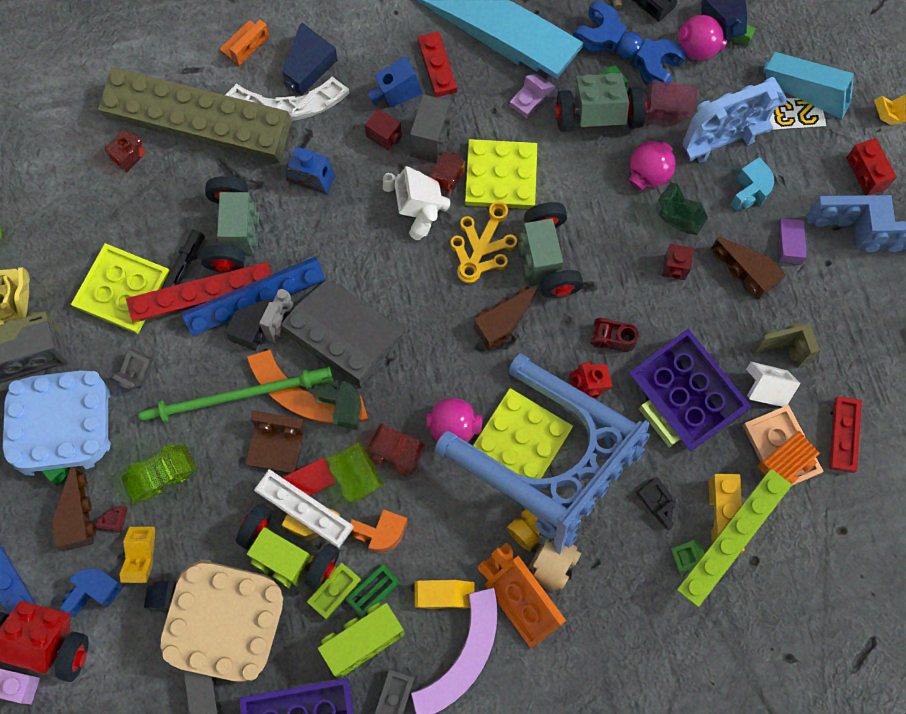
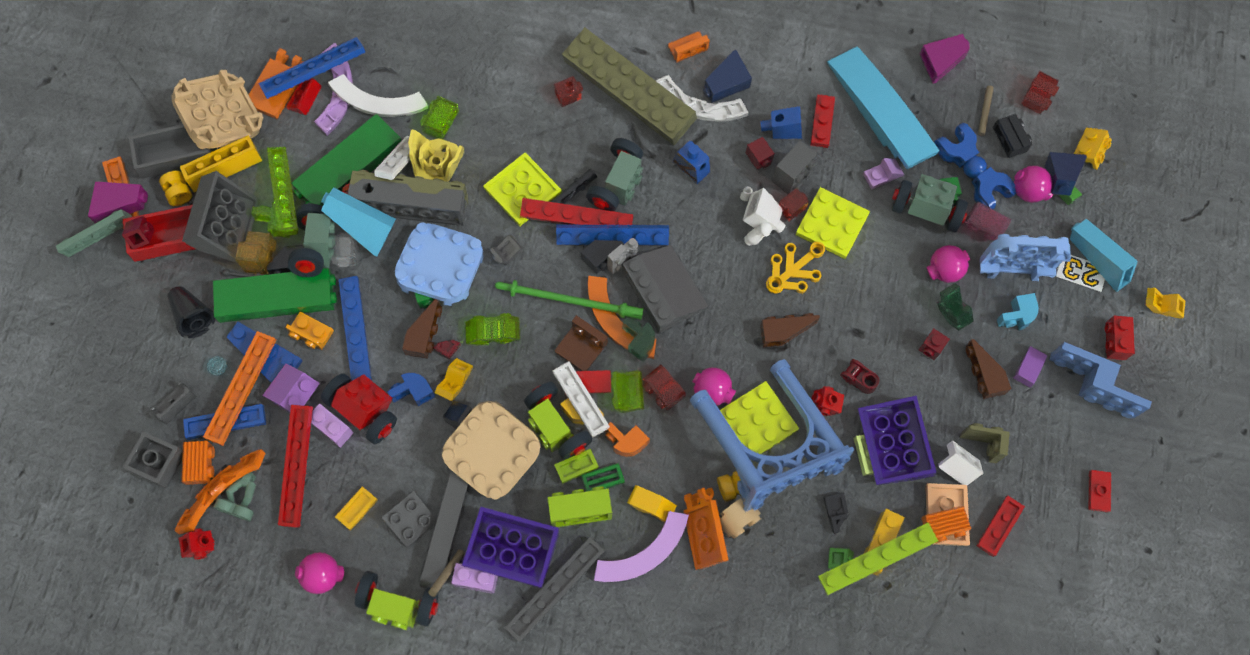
camera: 25 degrees right, 0 degrees up
brick [518,202,584,298] -> none

